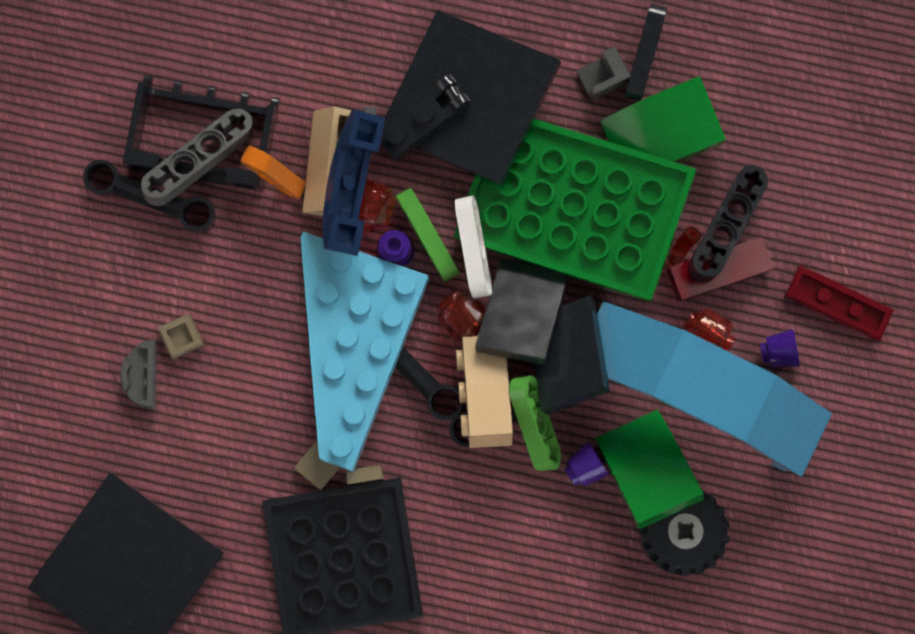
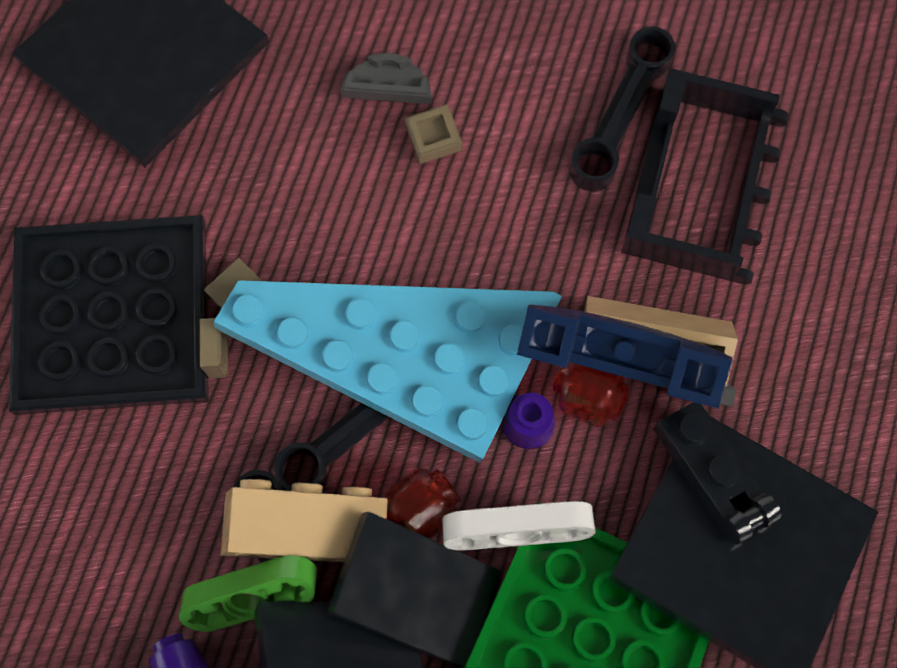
camera: 95 degrees right, 10 degrees down
dark grey beam [141,109,253,206] -> none
orange beam [240,145,306,200] -> none
bright green beam [395,188,459,283] -> none

